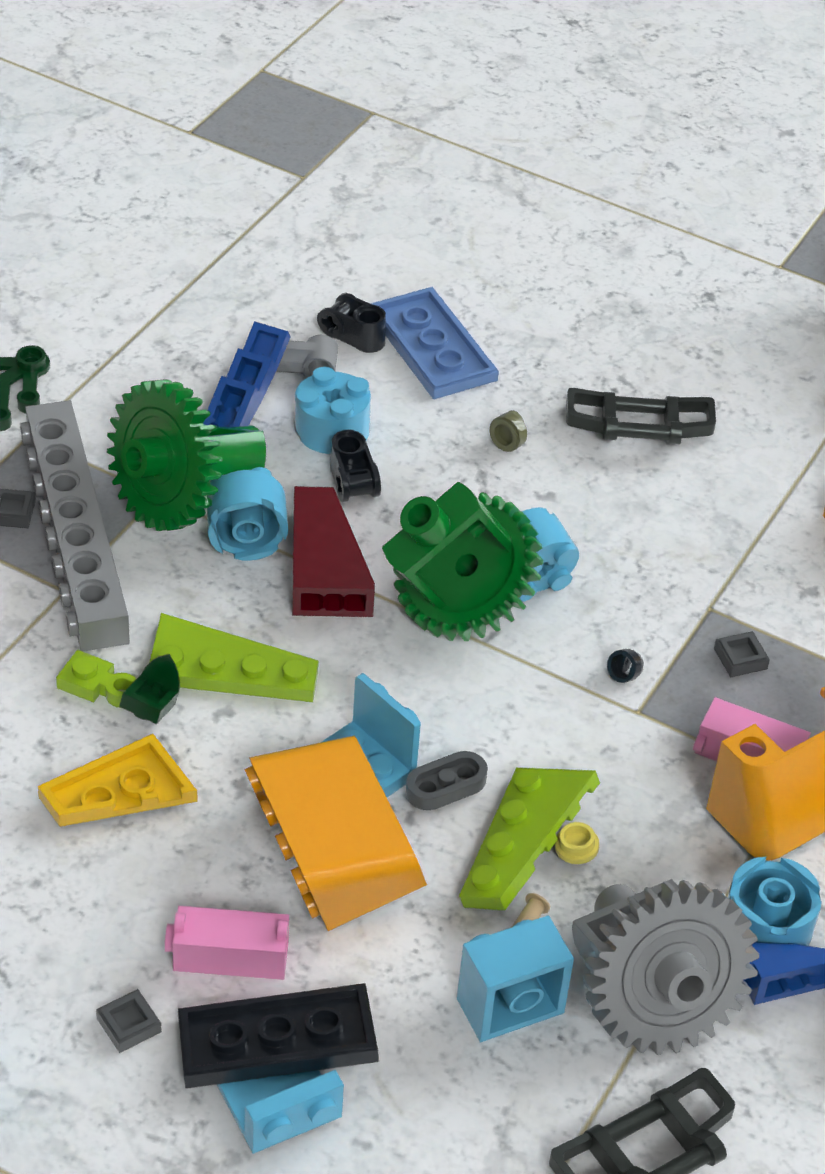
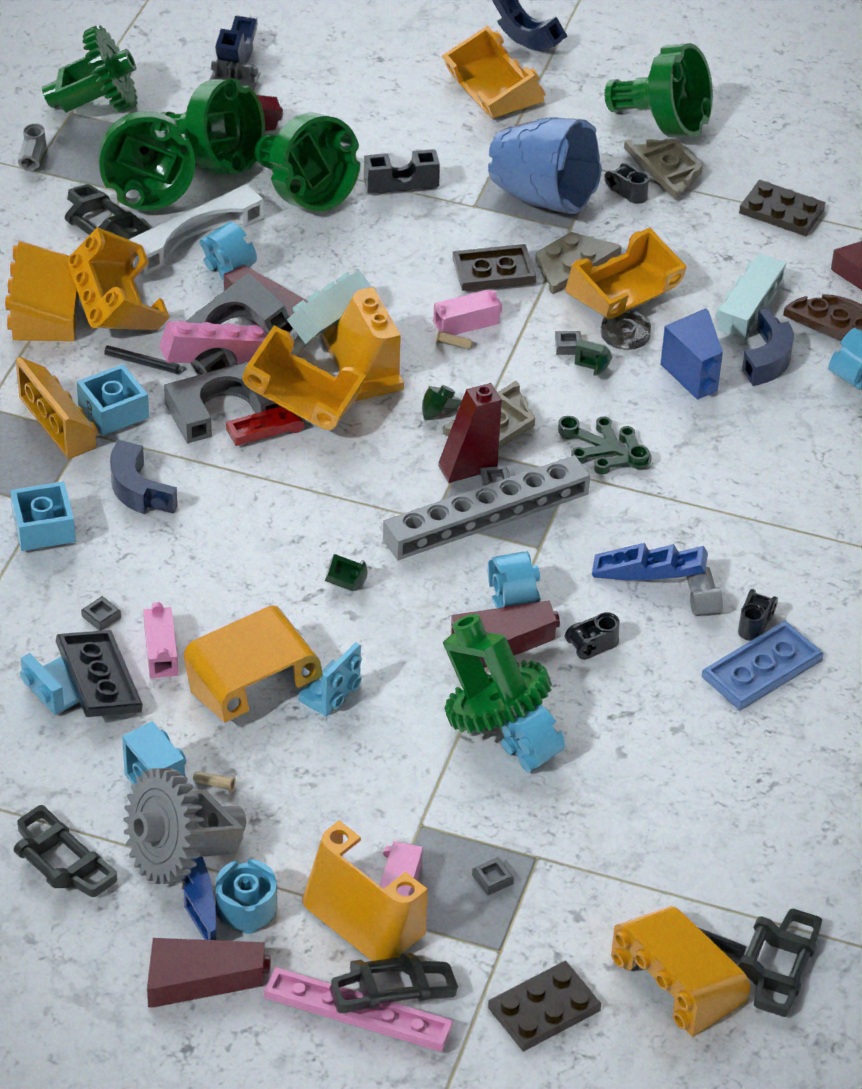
camera: 80 degrees right, 0 degrees up
yellow wing [38,734,198,827] -> none
lime plate [56,650,136,708] -> none
green piece [107,379,266,531] -> none
lime wing [149,613,319,702] -> none
medium azure brick [295,367,371,454] -> none
dark grey plate [406,751,488,810] -> none
lime wing [459,767,600,911] -> none
olive tile [489,410,527,452] -> none
light yellow plate [555,822,599,864] -> none
pearl dark grey bar [566,388,716,445] -> none
black hinge [607,649,644,683] -> none

